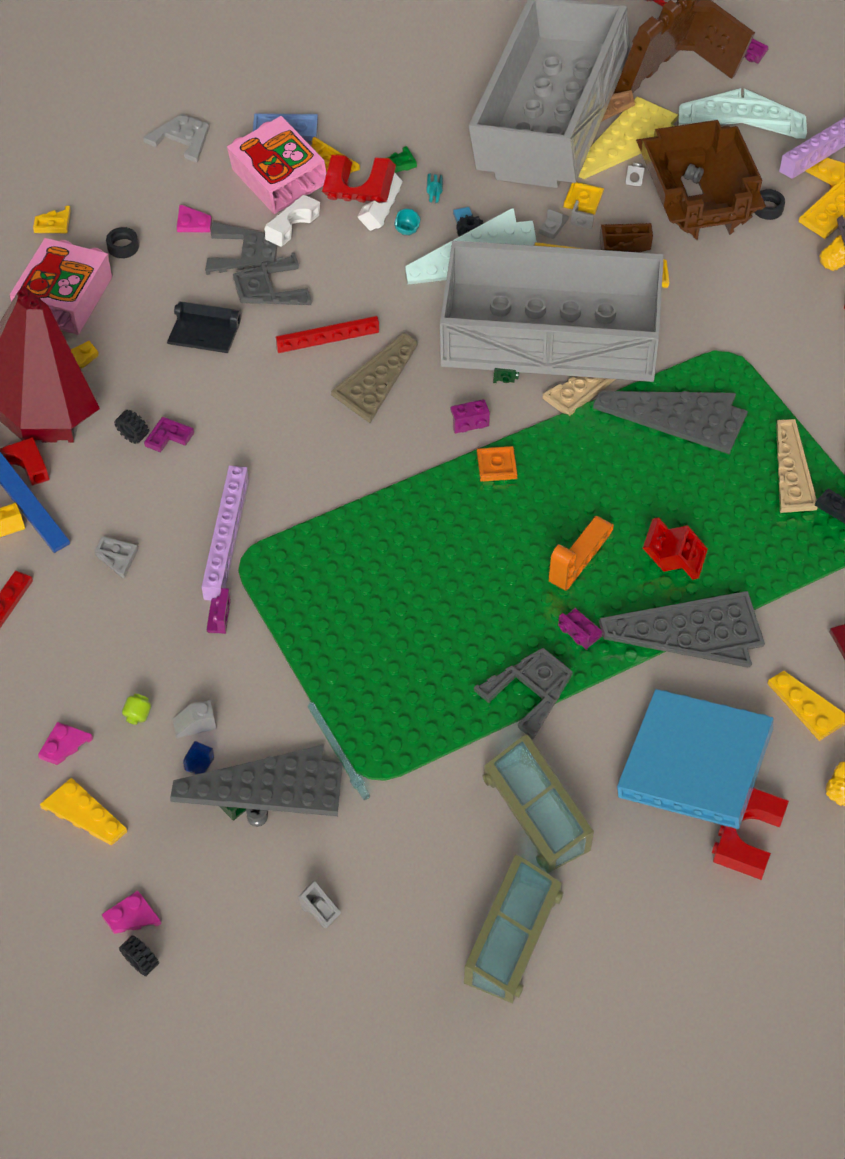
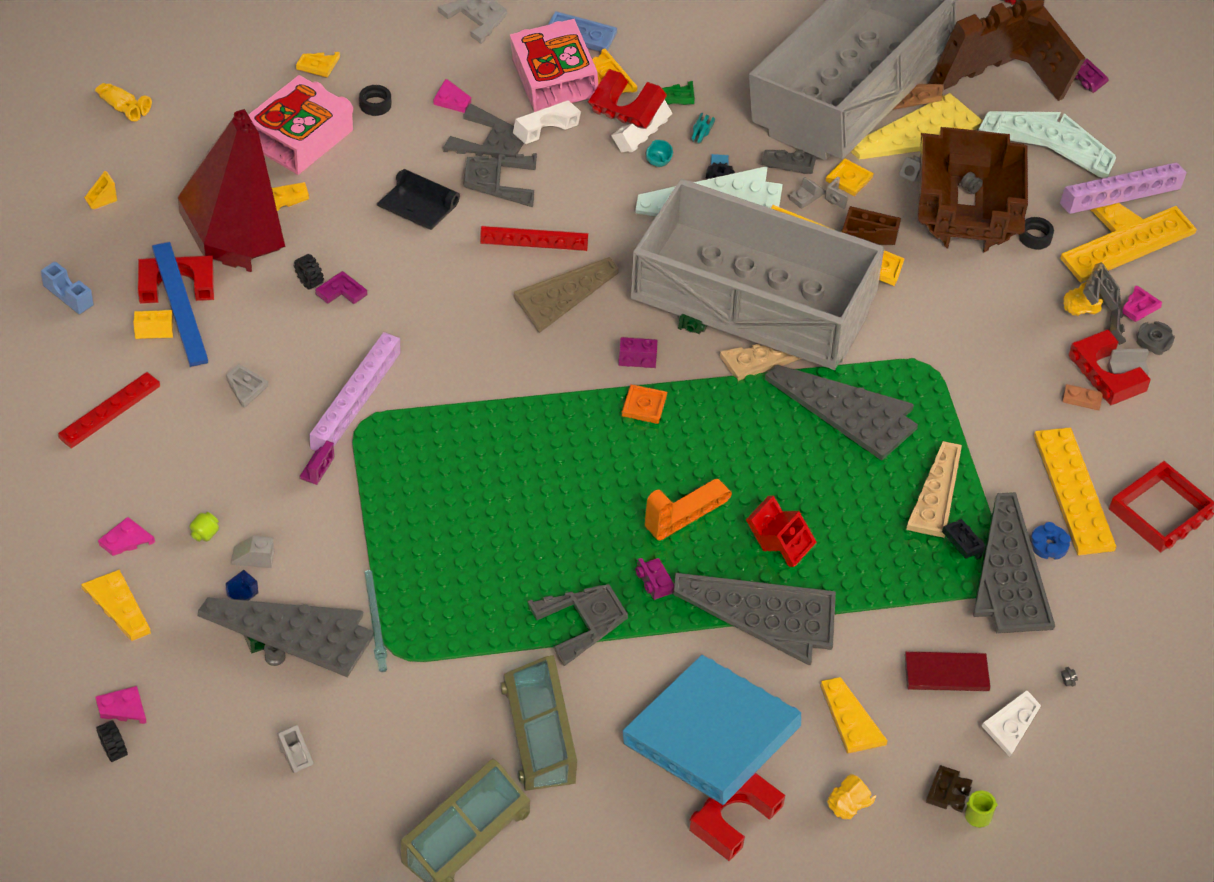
camera: 15 degrees right, 5 degrees down
none -> dark grey wing [761,150,816,174]

